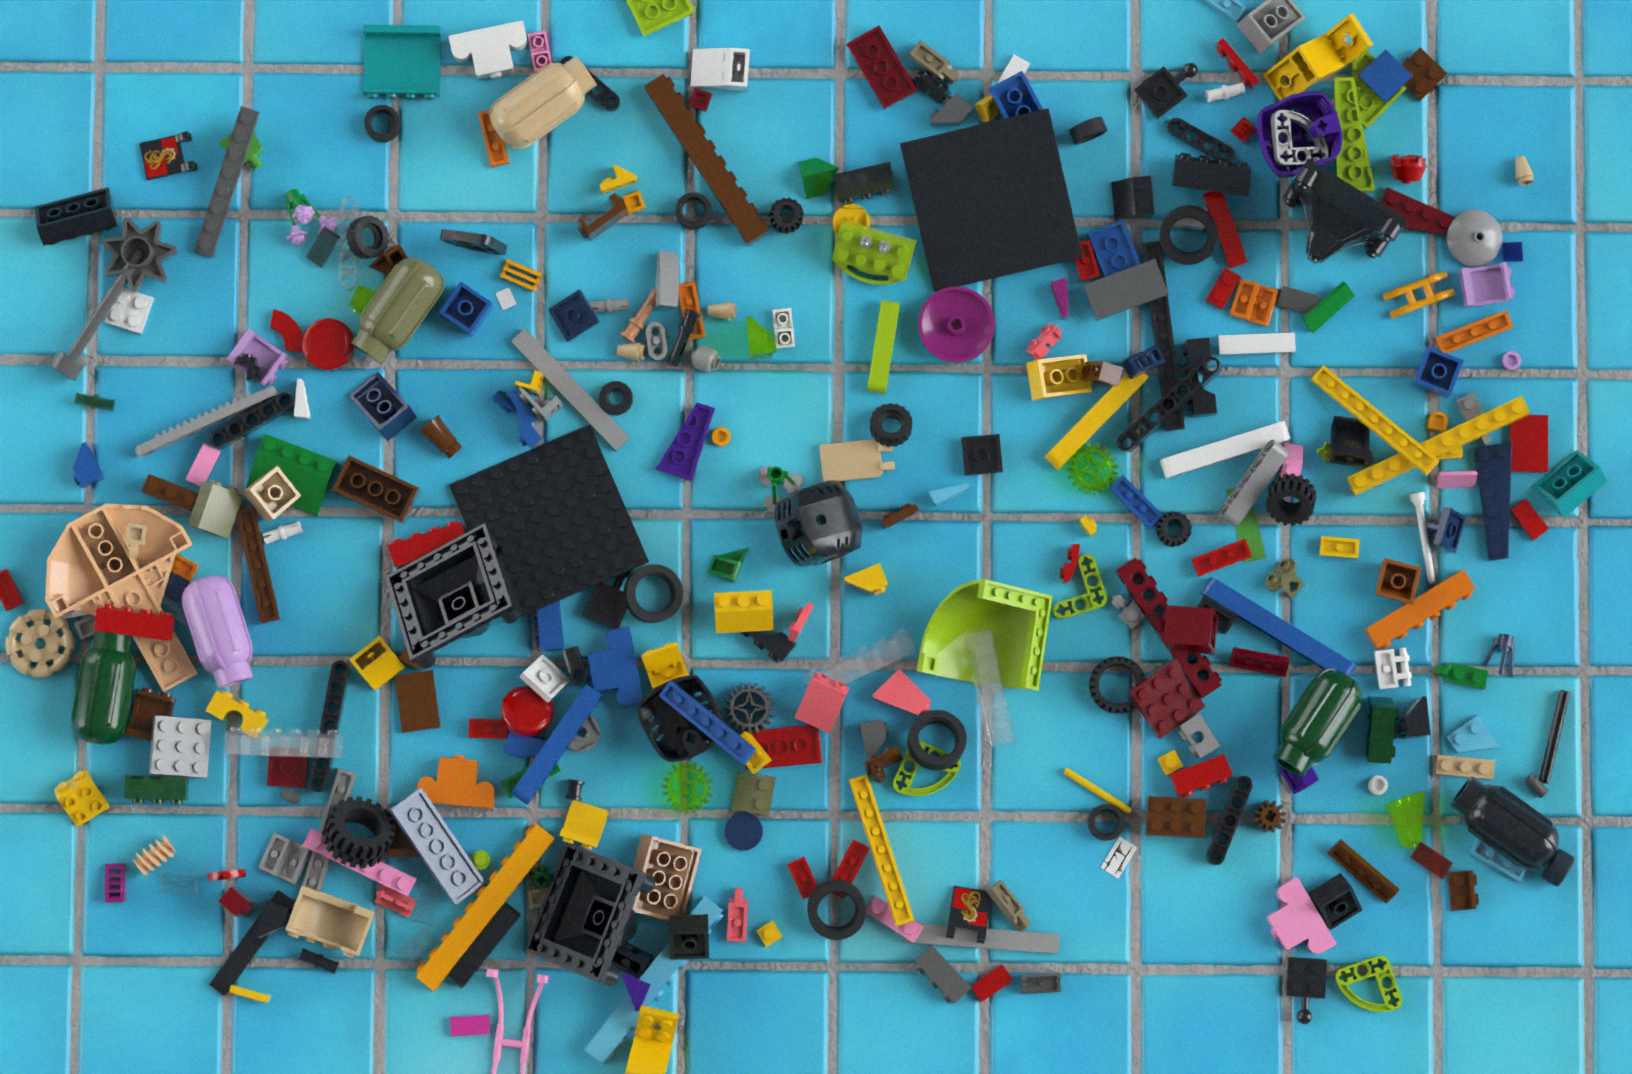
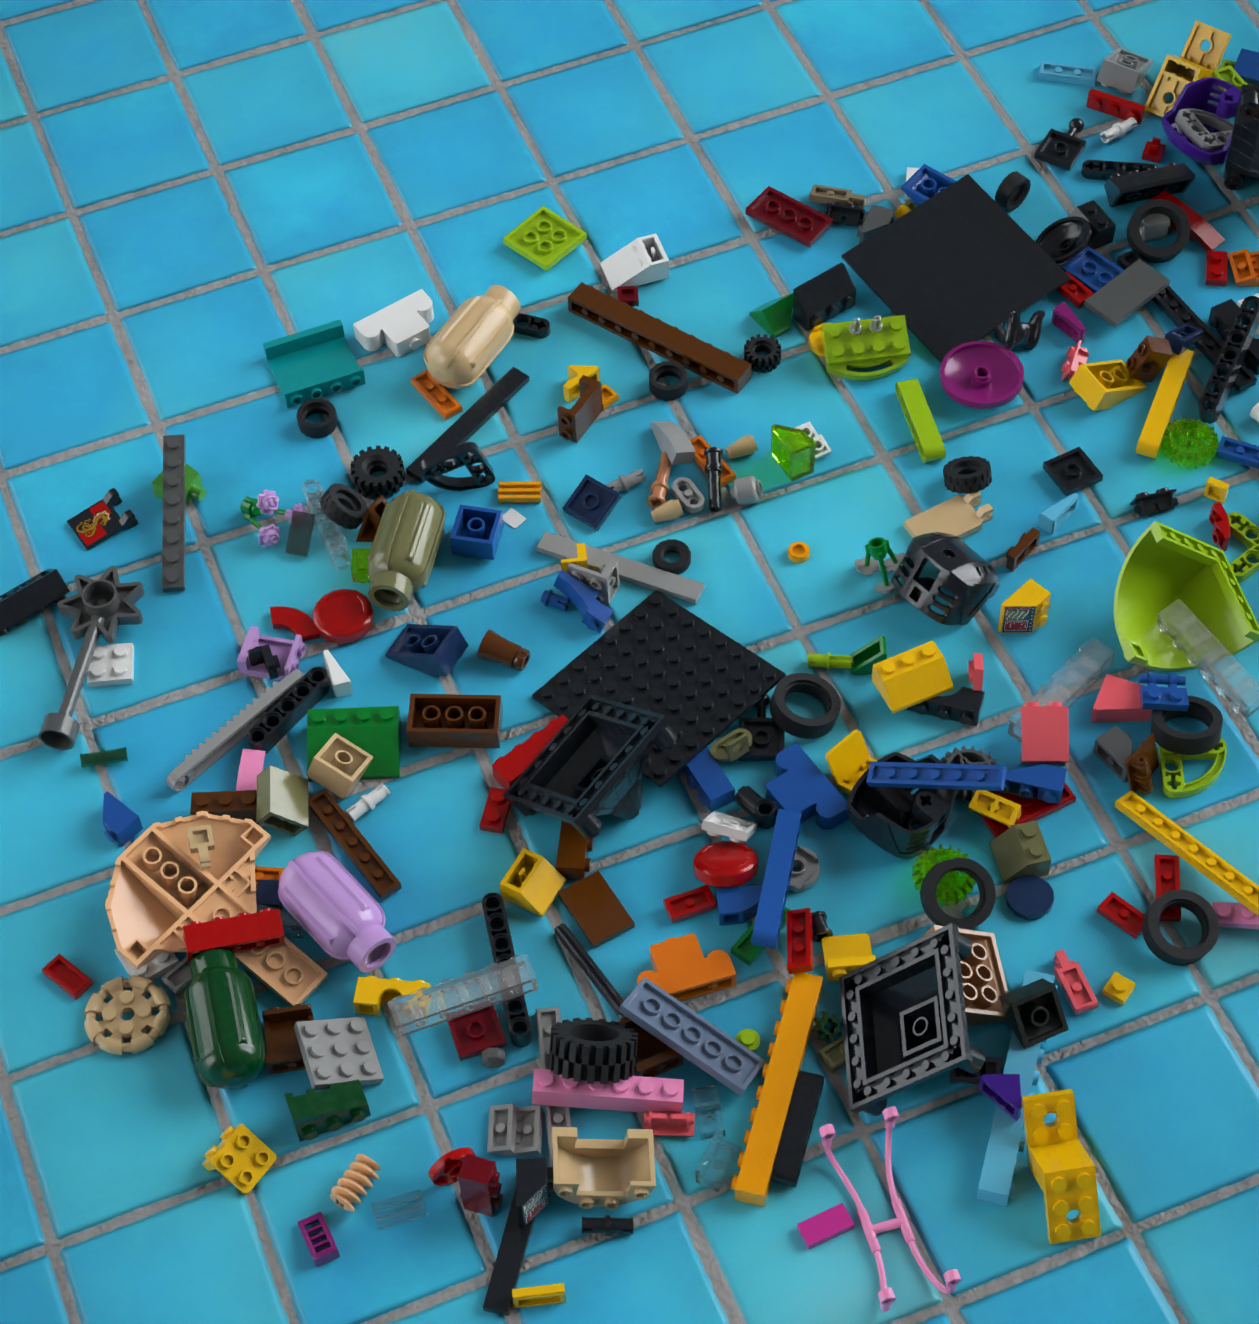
camera: 15 degrees left, 30 degrees down
bright pink slope [527,30,552,72] -> none
dark purple wing [655,403,715,481] -> none
none -> black tyre [350,445,405,500]
none -> black tile [406,367,530,483]
none -> red plate [480,787,511,834]
none -> black axle [554,923,624,1017]
none -> olive bracket [710,728,752,762]
none -> red plate [786,908,813,974]
none -> lime axle [807,652,852,670]
none -> black tyre [920,858,996,930]
none -> black hair [993,310,1045,350]
none -> blue slope [998,764,1067,804]
none -> black dish [1036,216,1092,264]
none -> black hinge [1130,488,1178,516]
none -> blue plate [1138,672,1189,711]

